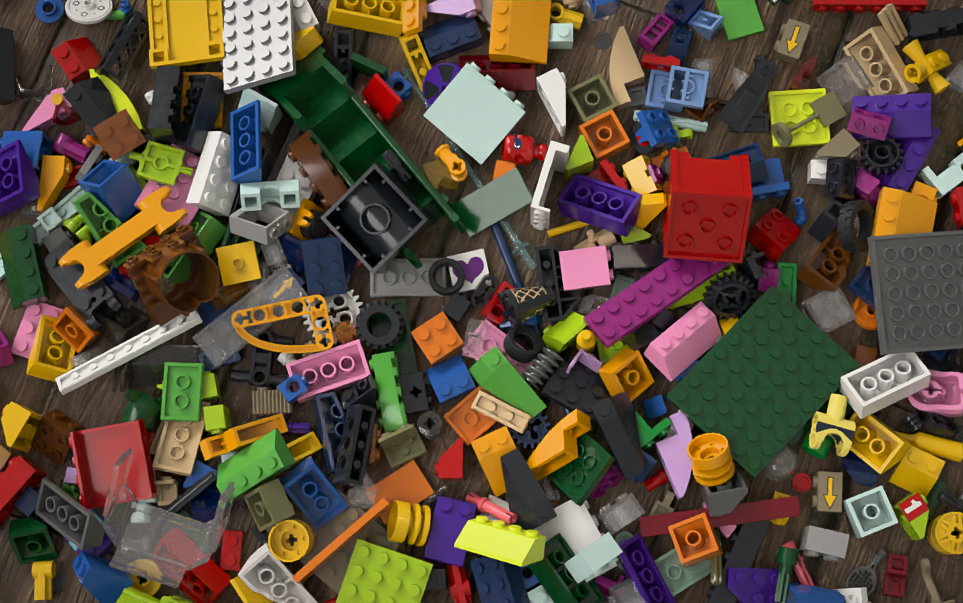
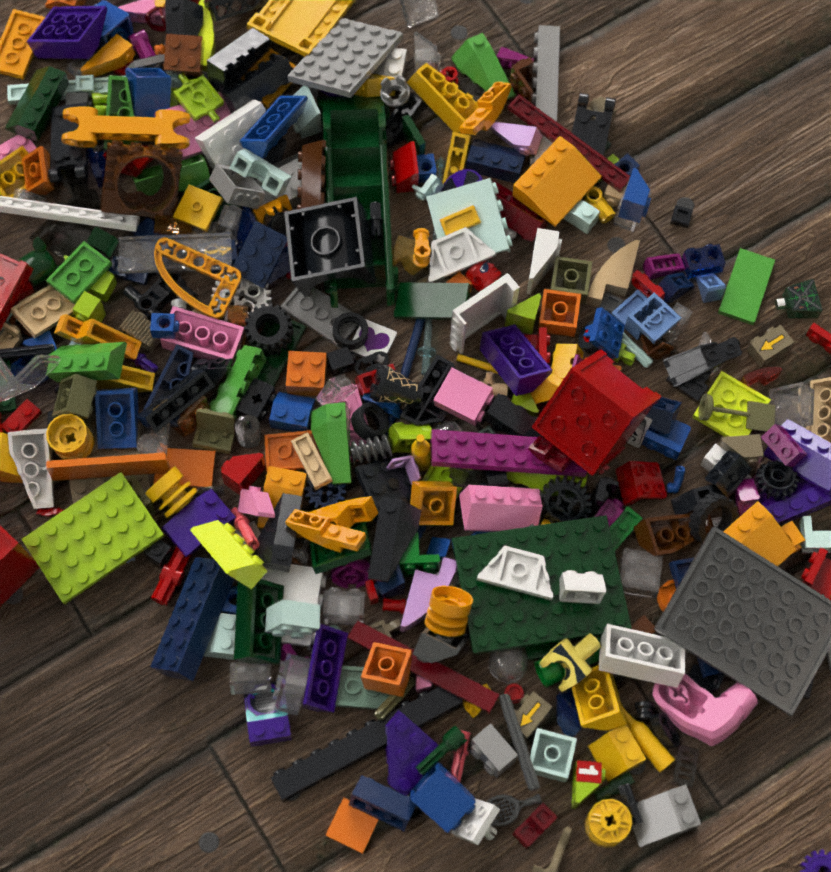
camera: 25 degrees right, 10 degrees down
none -> dark green bracket [86,226,119,257]
none -> bright pink slope [238,486,275,518]
none -> light orange slope [285,509,366,553]
none -> red tile [365,580,378,605]
none -> light grey piece [380,75,410,107]
none -> light aqua bracket [412,174,444,201]
none -> white wing [428,227,496,283]
none -> yellow tile [440,205,481,235]
none -> white wing [476,546,553,600]
none -> dark grey axle [498,694,540,791]
none -> dark red slope [528,436,573,473]
none -> white slope [559,570,606,604]

